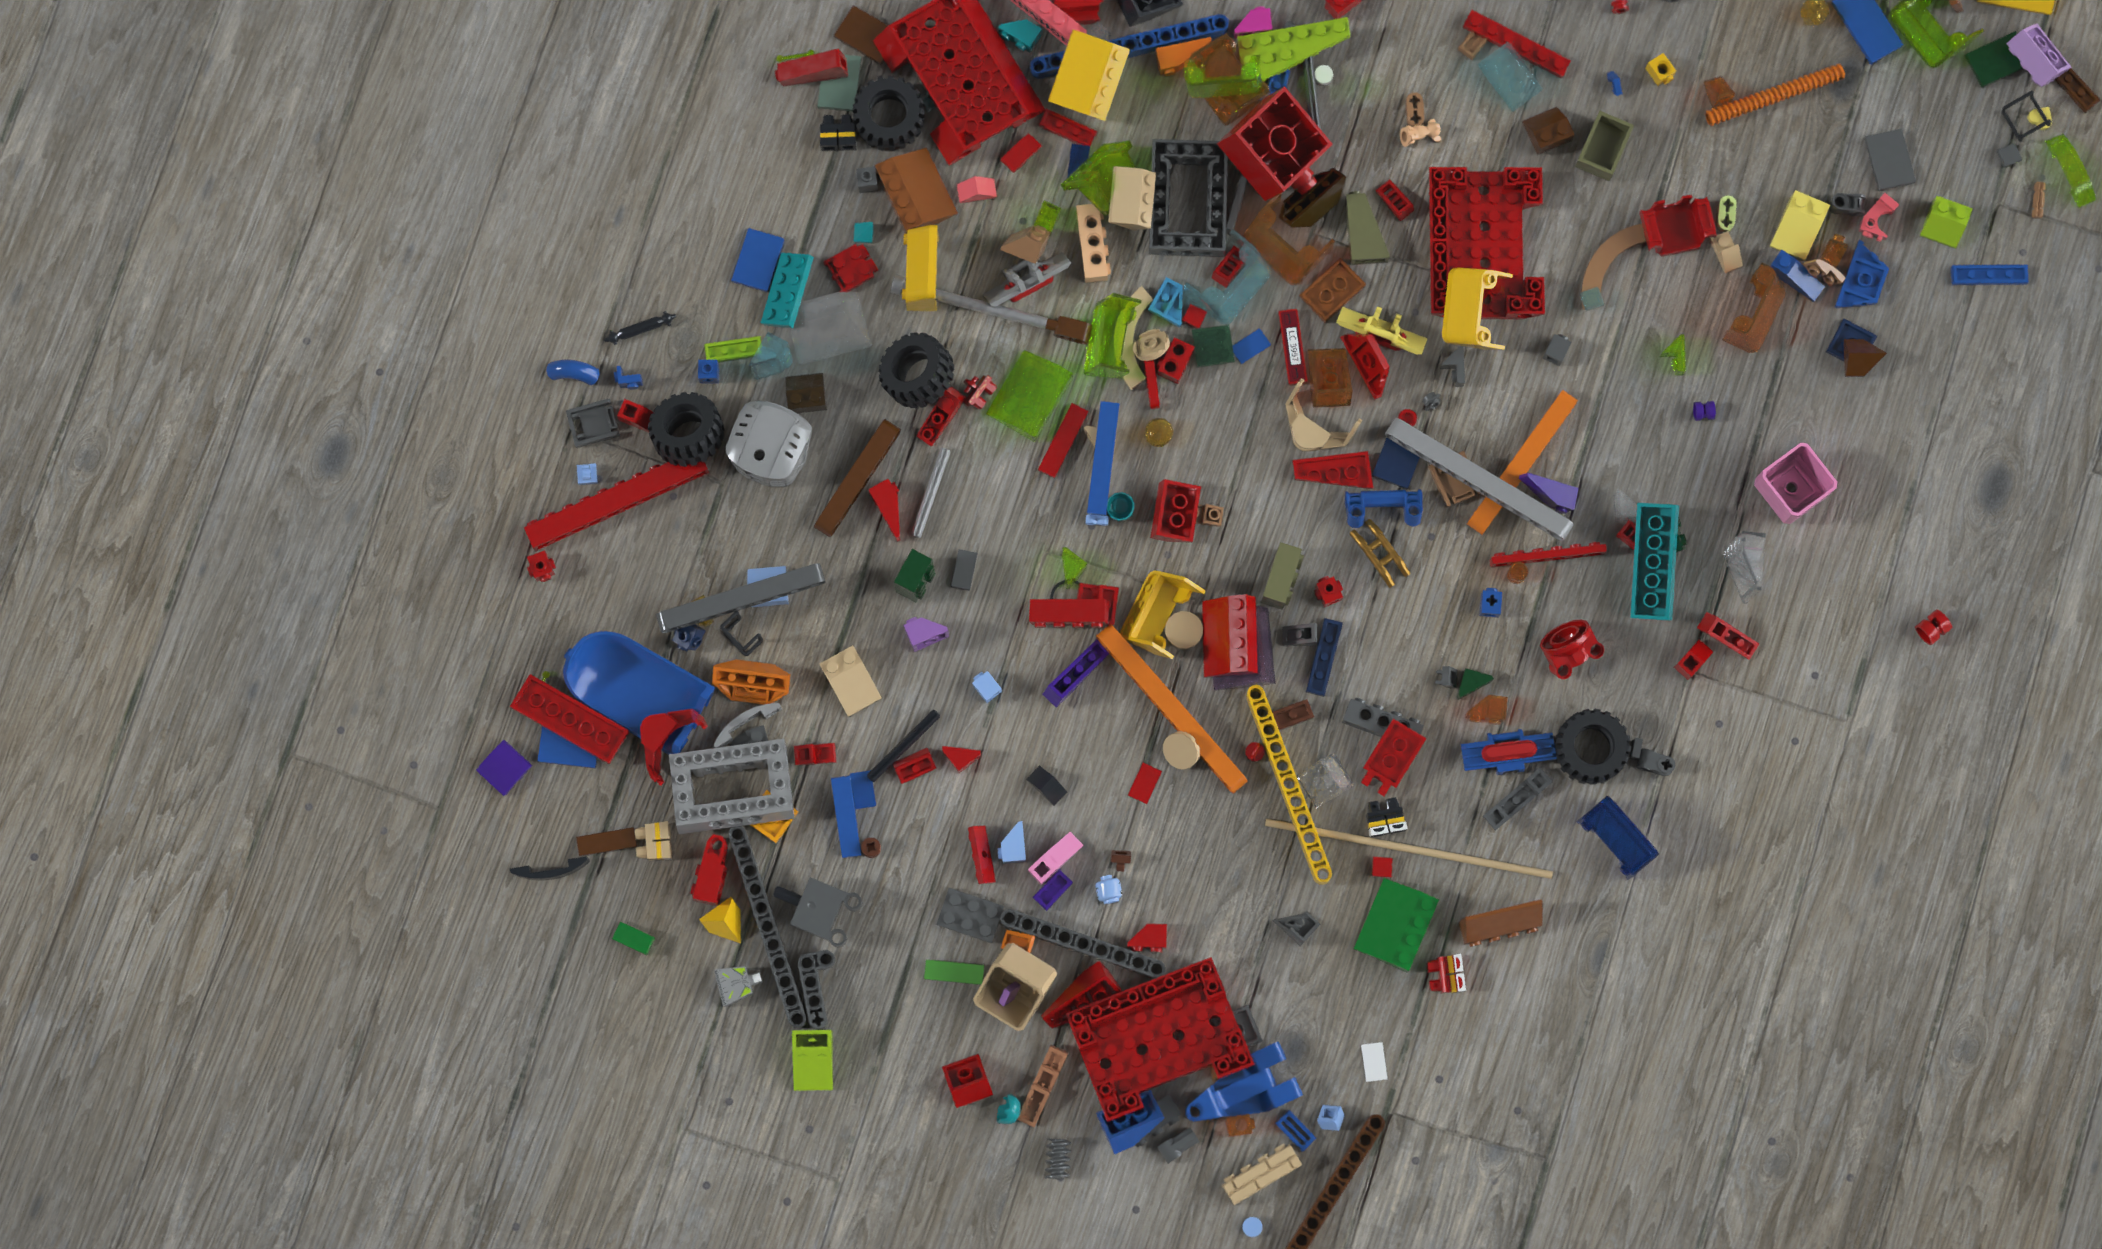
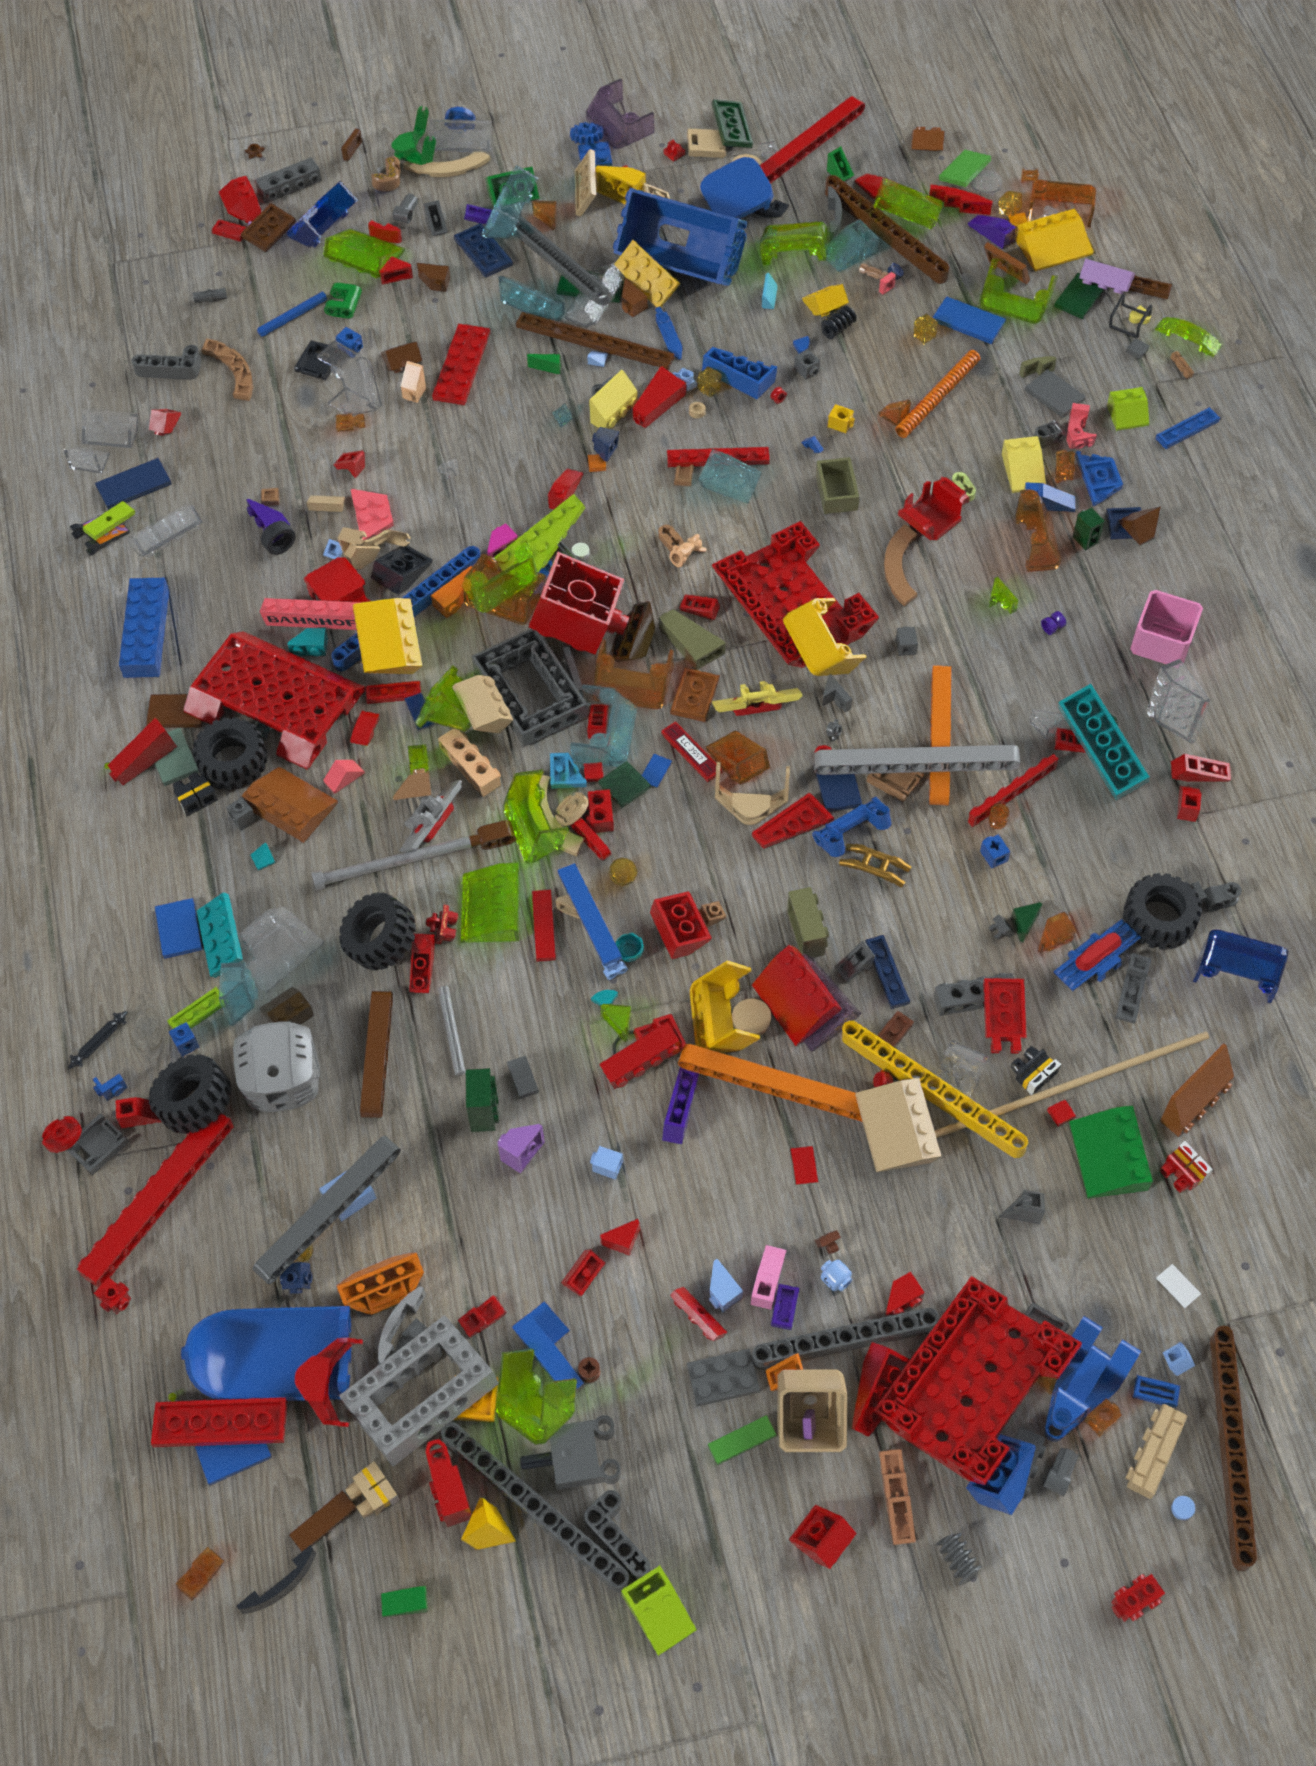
camera: 30 degrees left, 20 degrees down
dark purple slope [476,740,532,796] -> none
blue cylinder [546,359,600,385] -> none
light blue tile [577,463,598,485] -> none
light grey torso [714,966,763,1007] -> none
black piece [720,611,763,656] -> none
tan slope [820,646,882,717] -> none
red plate [823,244,878,295] -> none
black axle [867,710,940,782] -> none
red slope [868,479,900,542] -> none
yellow windscreen [902,225,939,311] -> none
teal hair [997,1094,1021,1125] -> none
black slope [1026,765,1067,806] -> none
tan tile [1163,731,1200,770] -> none
red brick [1314,576,1343,608] -> none
red wing [1340,334,1390,400] -> none
dark purple slope [1519,473,1579,514] -> none
reddish brown slope [1522,107,1575,155] -> none
red piece [1540,619,1604,679] -> none
clear light blue tile [1580,287,1605,311] -> none
tan slope [1710,231,1743,273] -> none
medium nougat slope [1803,259,1845,286] -> none
none -> red tile [42,1116,82,1153]
none -> clear orange slope [176,1547,224,1601]
none -> clear neon green windscreen [496,1349,577,1445]
none -> teal tile [591,990,618,1010]
none -> tan slope [855,1078,941,1172]
none -> olive slope [1019,356,1057,378]
none -> dark green brick [1072,507,1105,551]

